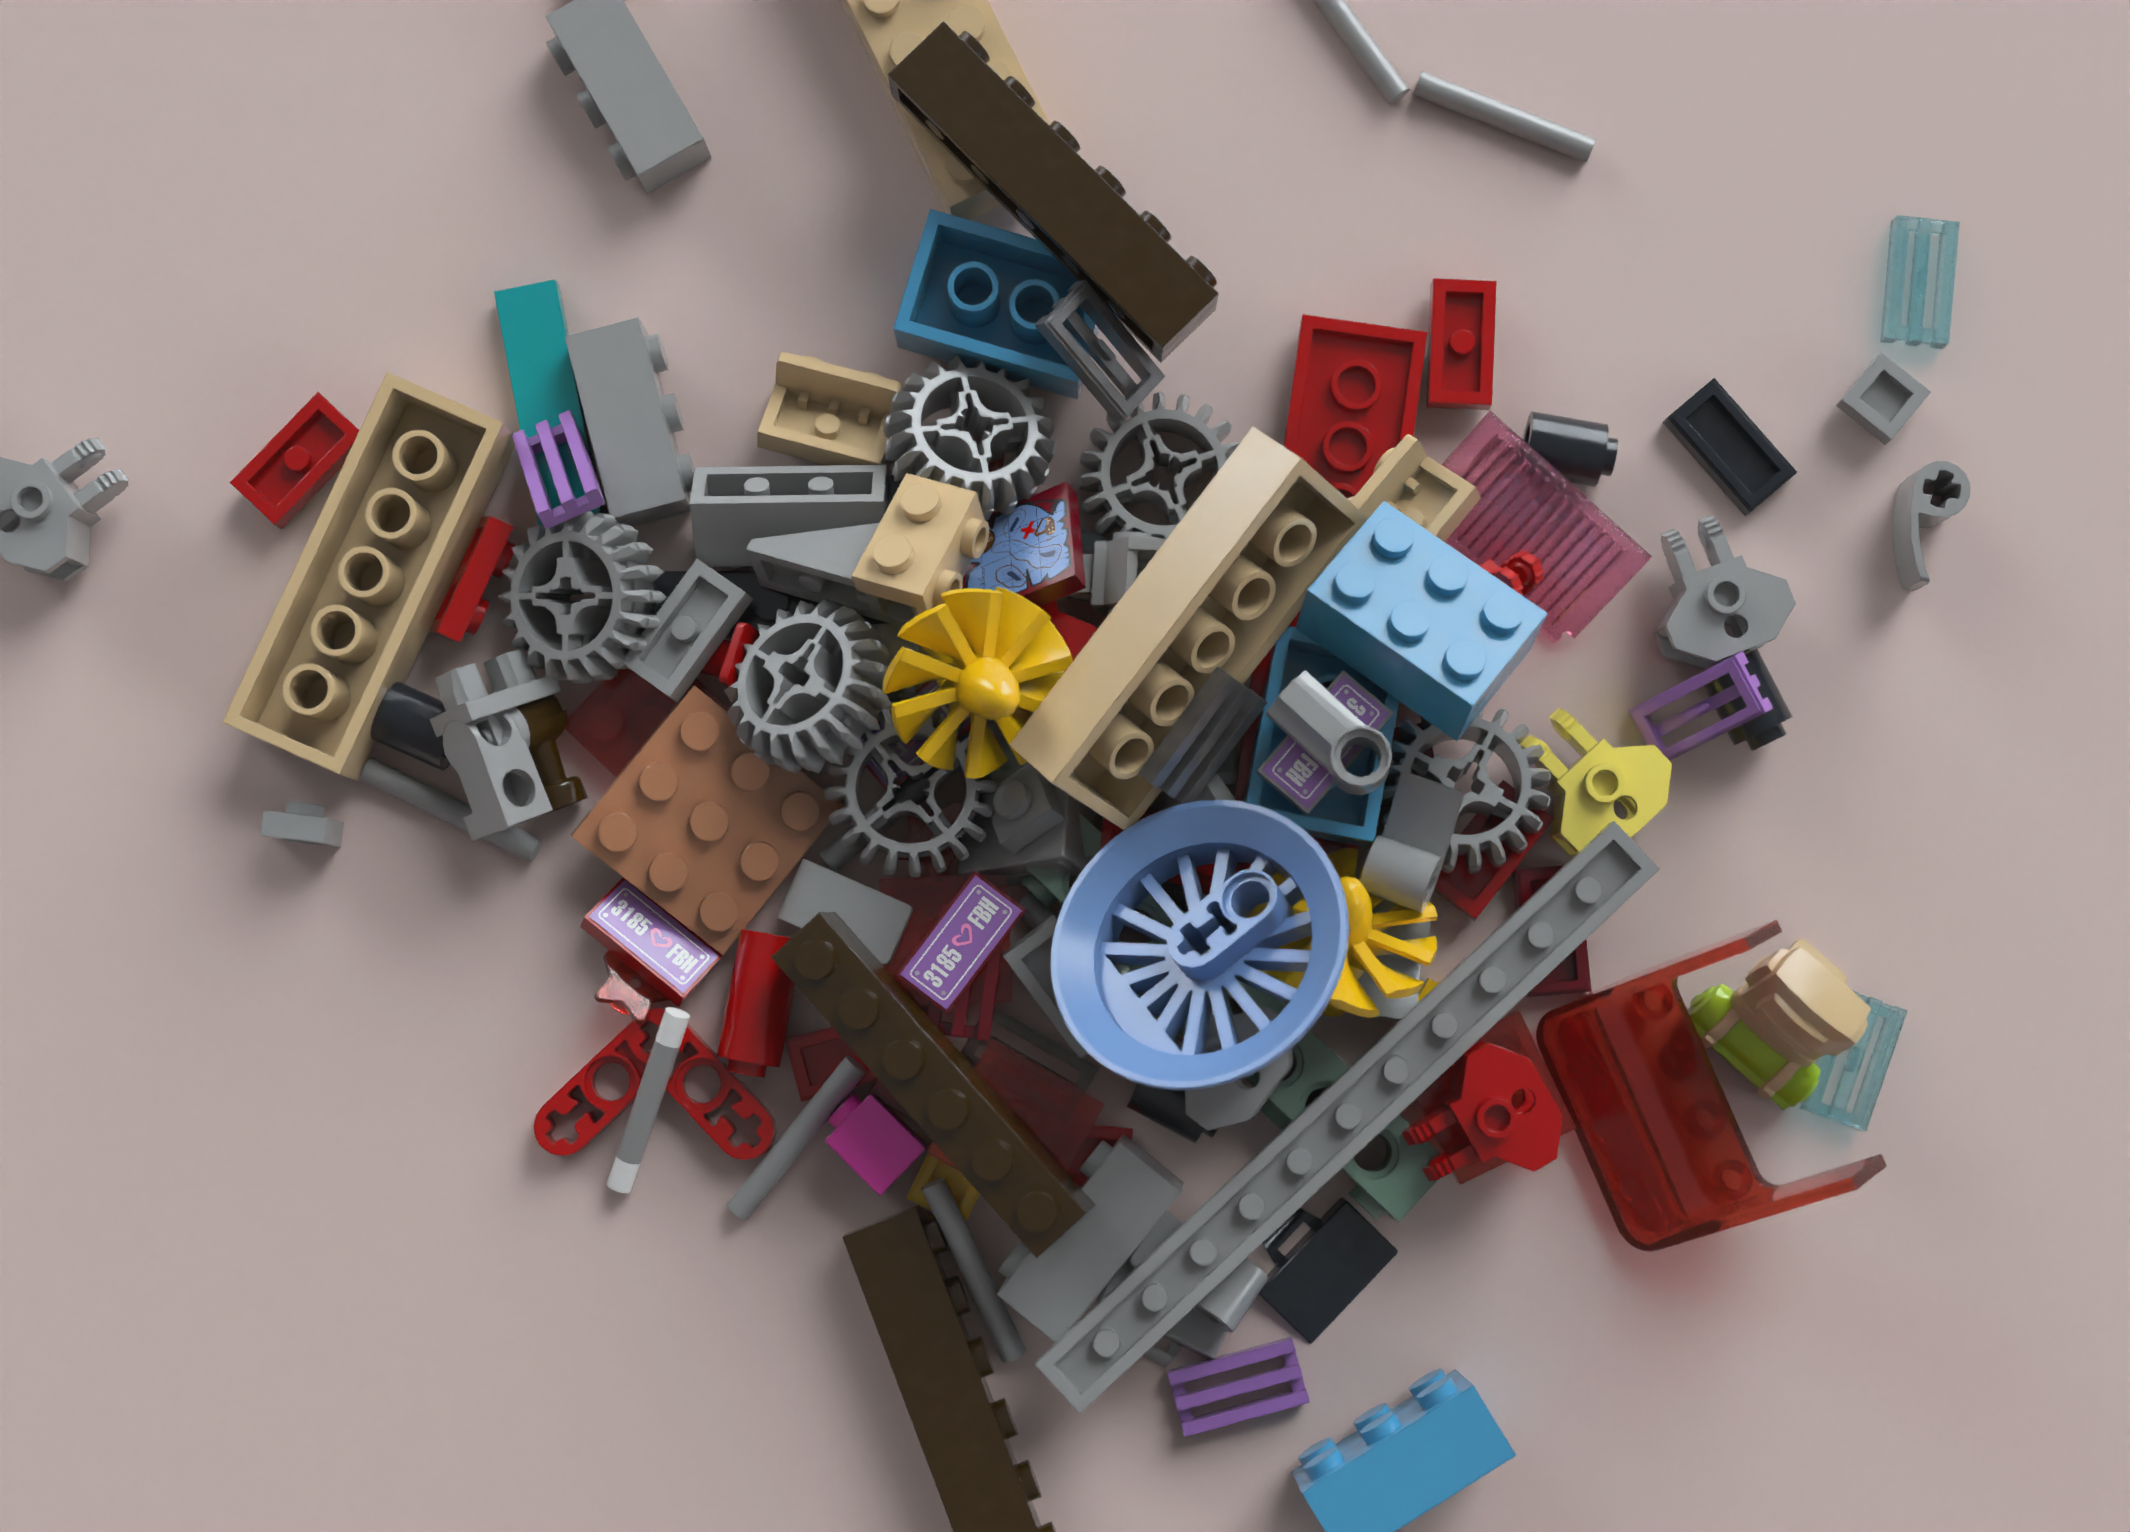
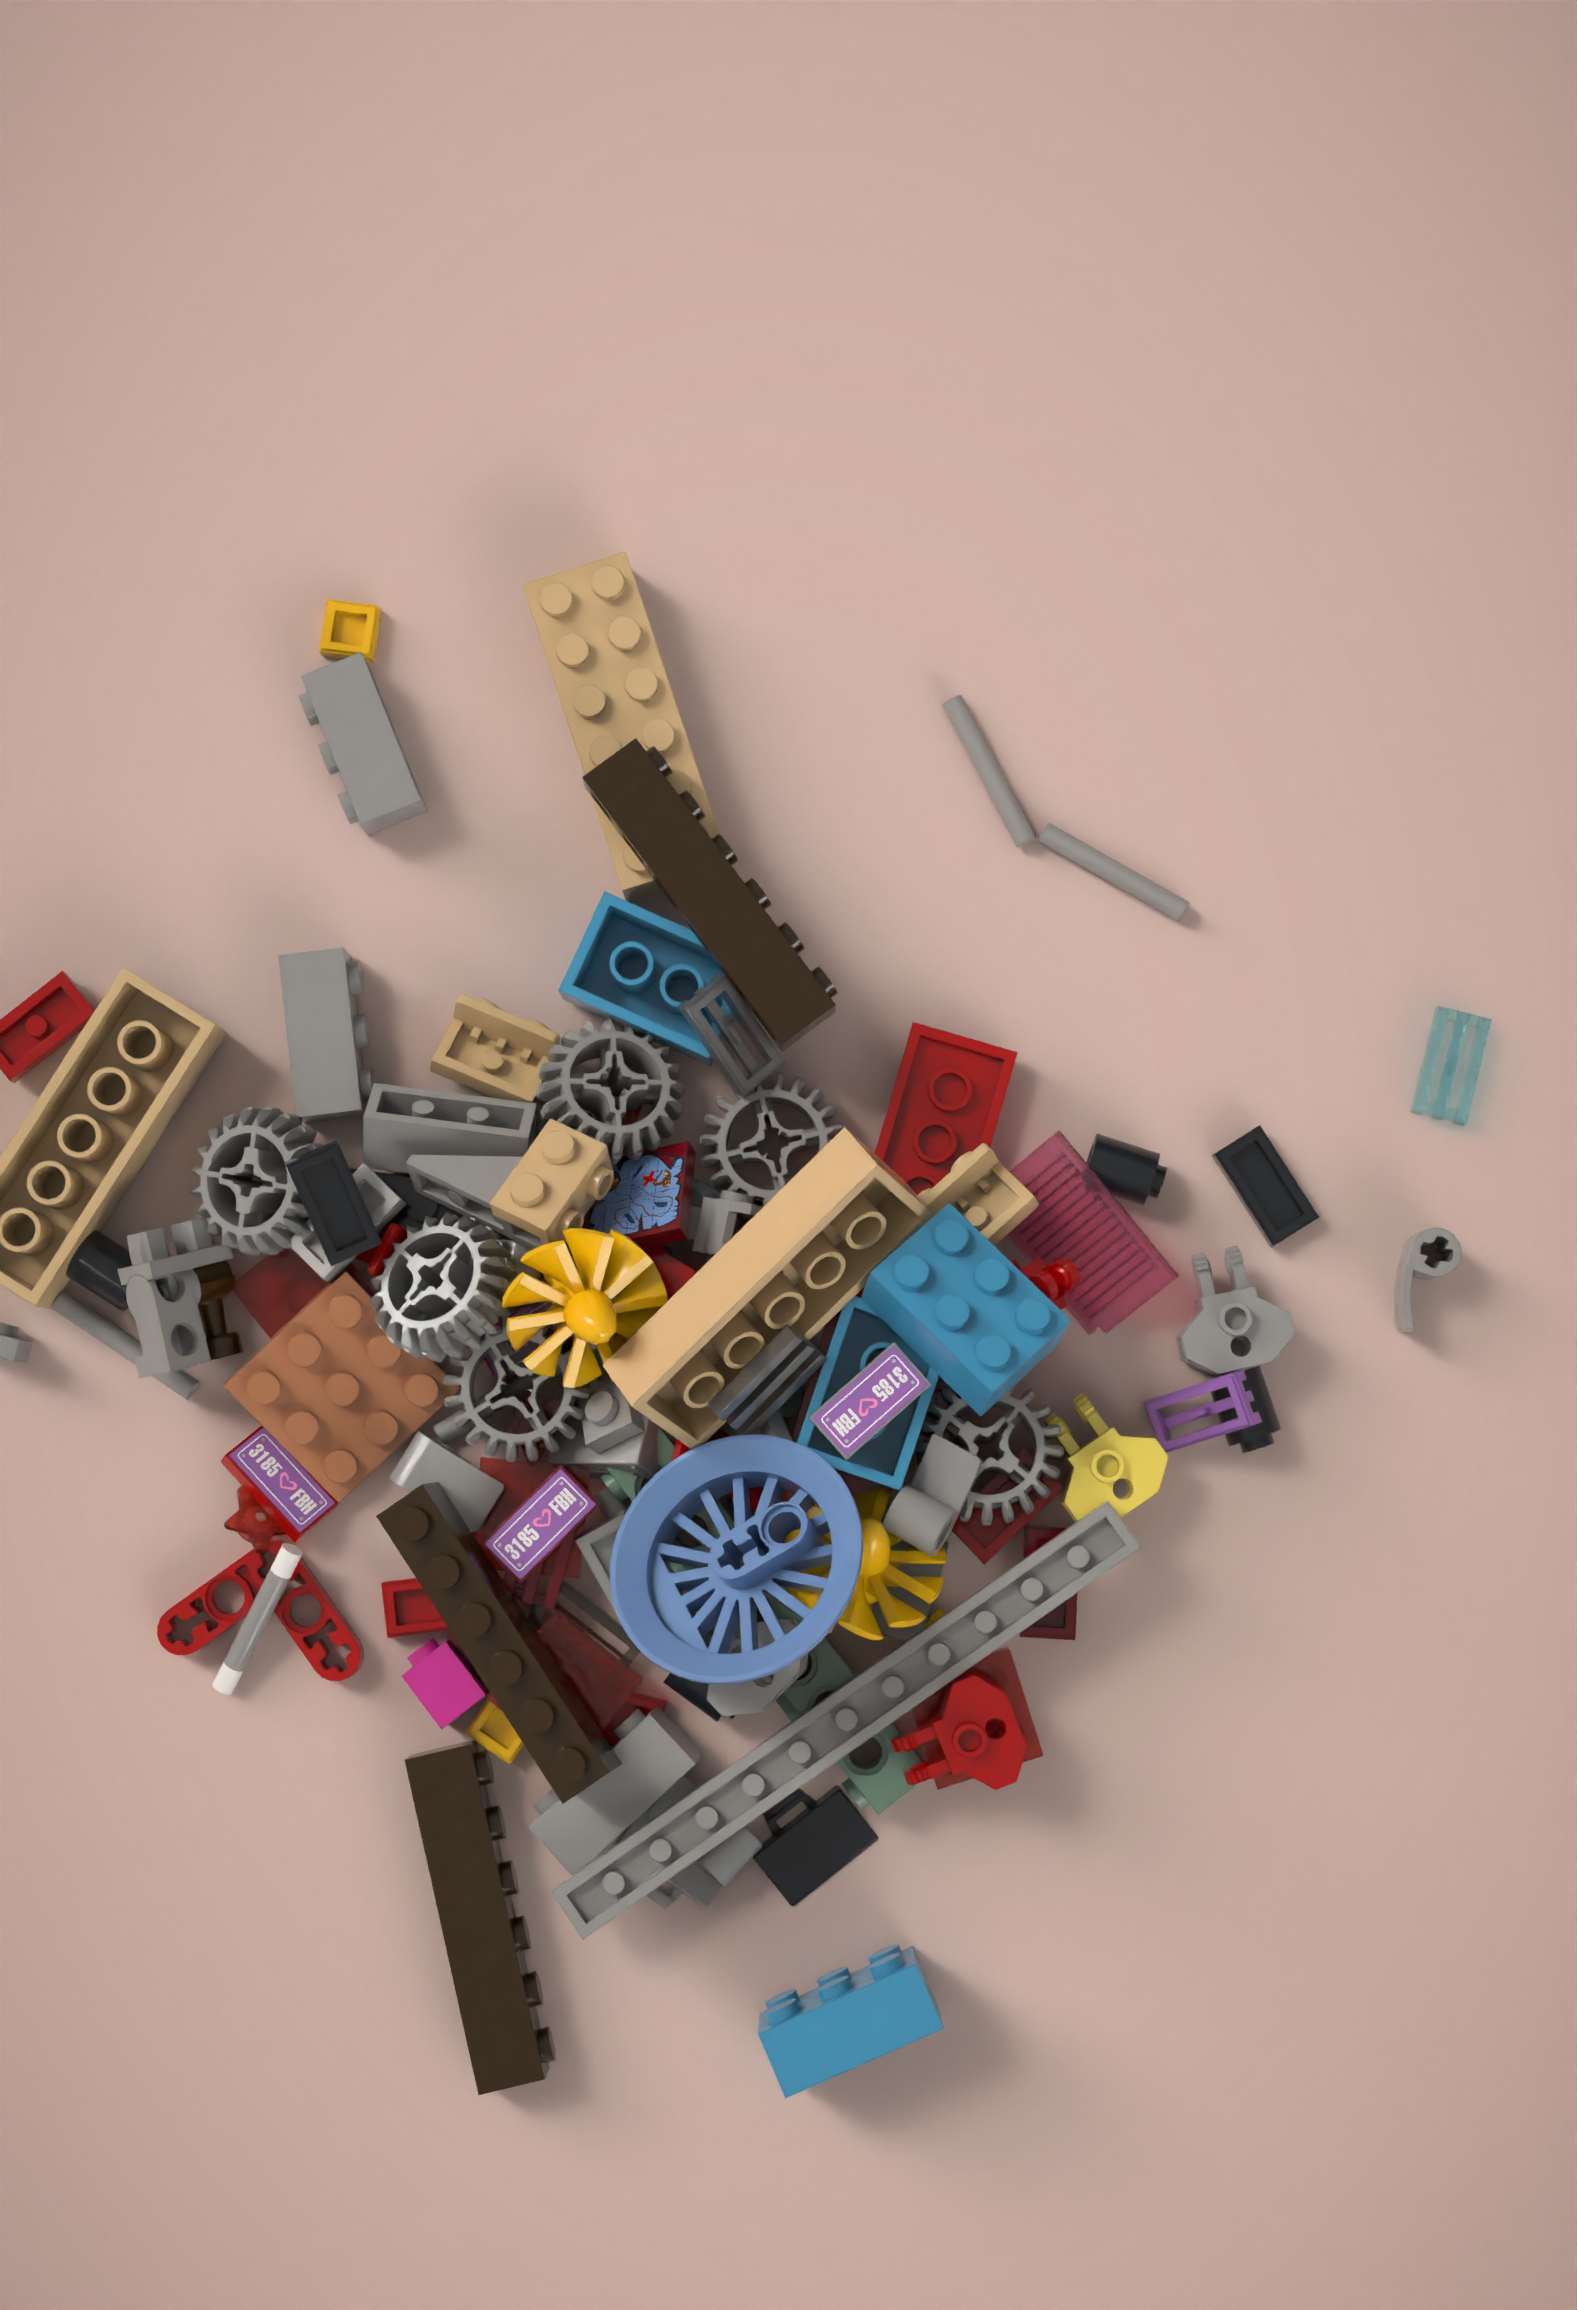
camera: 10 degrees right, 0 degrees up
red plate [429,516,516,643] -> none
teal tile [494,279,603,526] -> none
medium lavender tile [512,410,605,529] -> none
red brick [717,929,795,1078] -> none
light grey bar [727,1056,866,1220] -> none
light grey bar [921,1177,1026,1363] -> none
medium lavender tile [1167,1337,1310,1437] -> none
light grey piece [1265,670,1392,795] -> none
red plate [1426,278,1497,410] -> none
clear red windscreen [1536,920,1887,1252] -> none
tan piece [1684,938,1871,1111] -> none
clear light blue tile [1799,990,1908,1132] -> none
light grey plate [1836,352,1931,445] -> none
none -> black tile [285,1140,382,1266]

